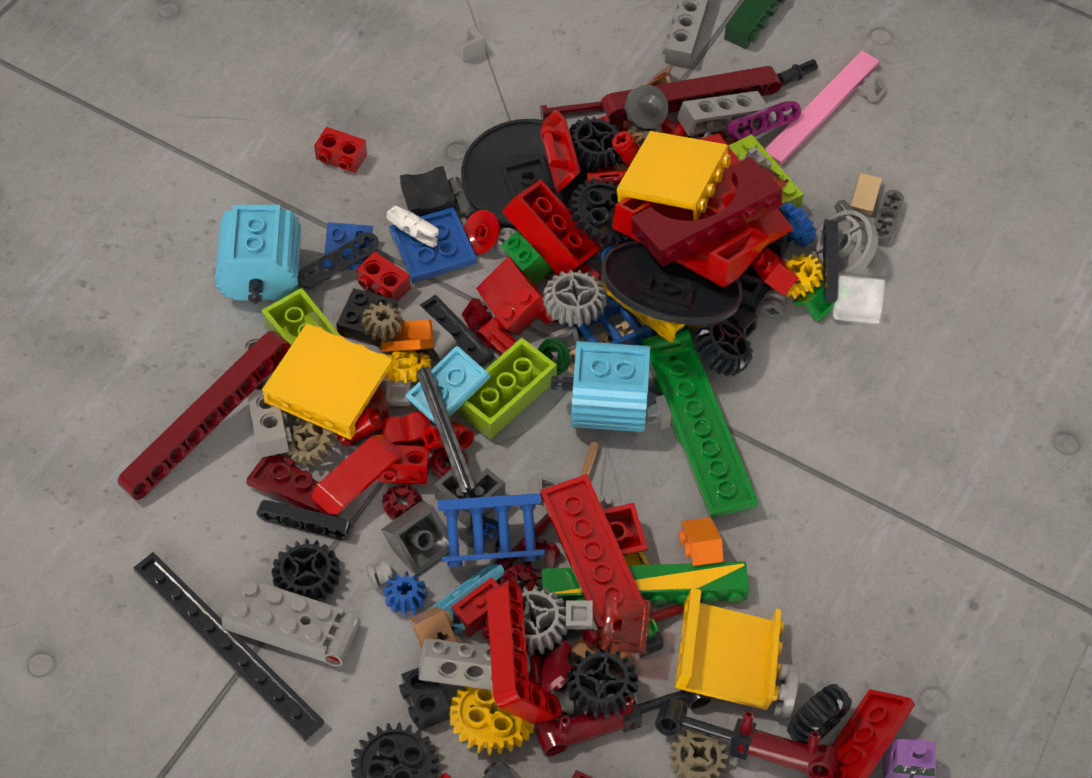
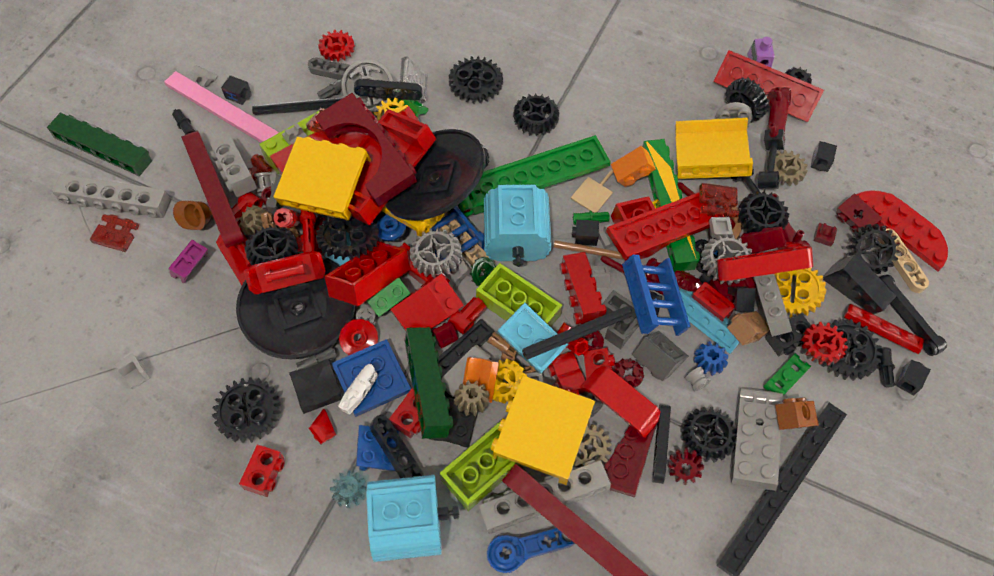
camera: 95 degrees left, 5 degrees up
dark red bar [540,101,603,120] -> none
dark grey tile [624,85,668,130] -> none
magenta beam [727,101,801,140] -> none
tan tile [851,173,882,216] -> none
none -> clear red plate [90,214,139,252]
none -> magenta hinge [168,240,208,283]
none -> black gear [212,377,281,443]
none -> black brick [221,75,251,105]
none -> black axle [252,97,344,115]
none -> red piece [308,409,336,444]
none -> red gear [318,30,355,62]
none -> clear light blue gear [330,470,367,508]
none -> dark green brick [404,327,453,439]
none -> black gear [449,56,503,103]
none -> blue beam [487,528,575,573]
none -> black gear [513,93,560,137]
none -> red wedge [559,252,607,326]
none -> tan piece [570,169,613,213]
none -> black brick [571,220,599,246]
none -> green axle [573,210,610,225]
none -> dark red gear [667,448,704,485]
none -> black panel [728,286,756,312]
none -> green plate [763,353,811,396]
none -> dark orange brick [775,397,819,430]
none -> red gear [801,322,848,365]

